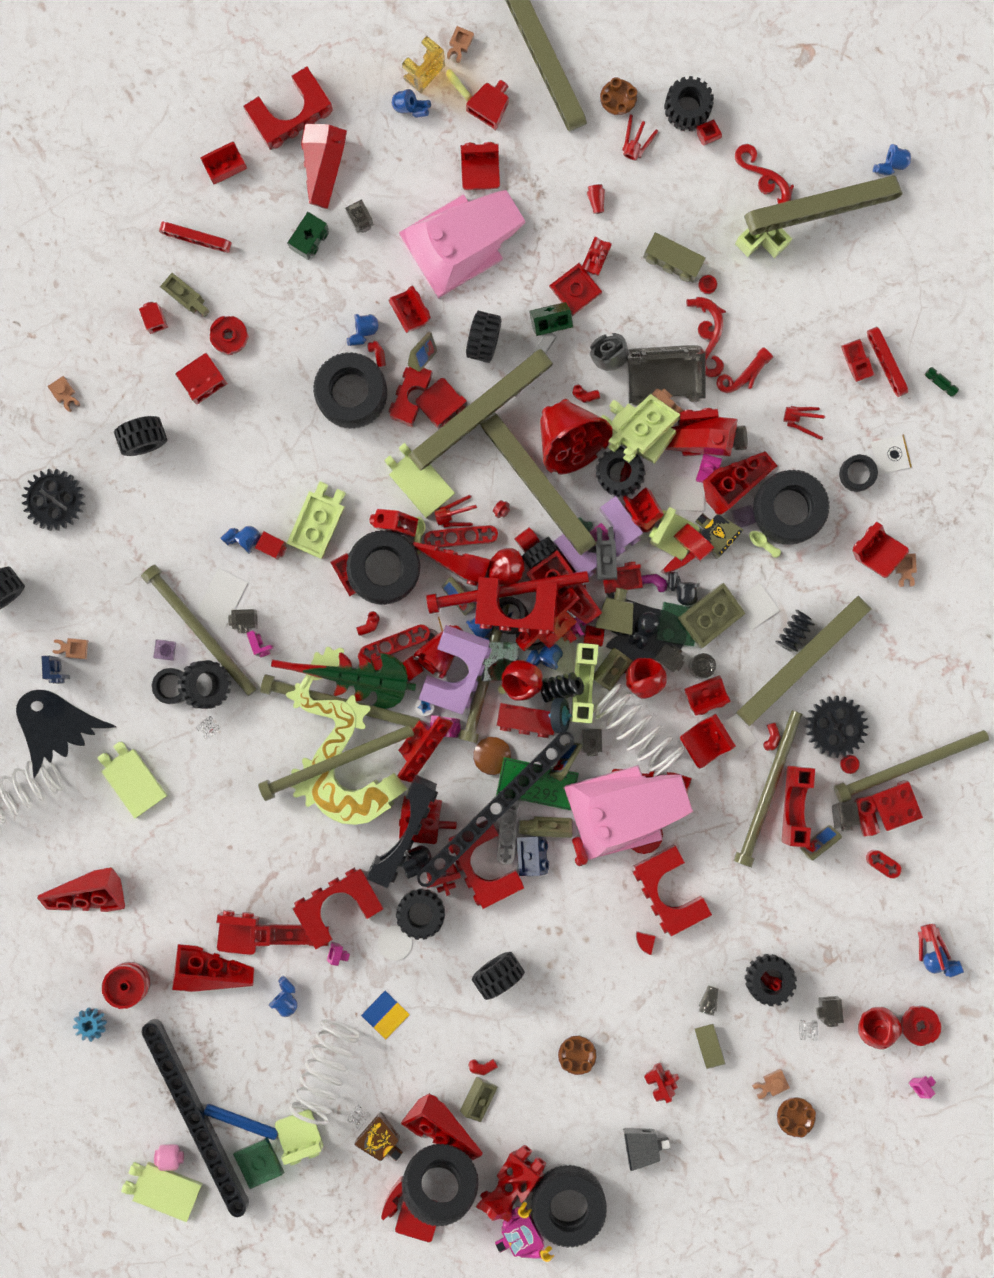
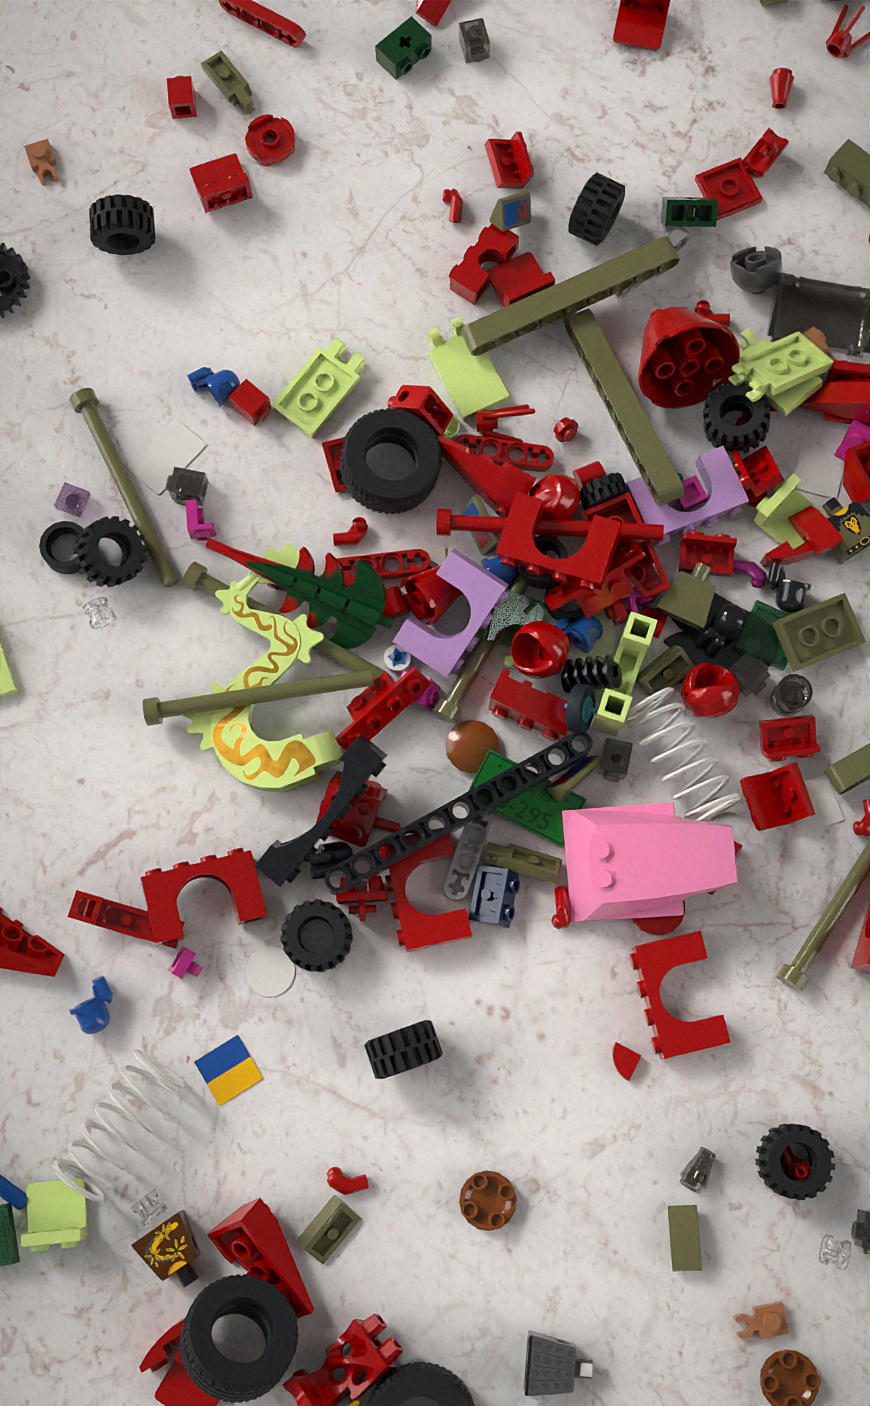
camera: 15 degrees right, 10 degrees down
red bracket [216,910,260,955] -> none
black tyre [313,352,388,429] -> none
blue piece [347,314,379,346] -> none
bright pink wedge [399,190,525,298] -> none
dark grey hinge [596,527,617,580] -> none
red hips [644,1063,679,1103] -> none

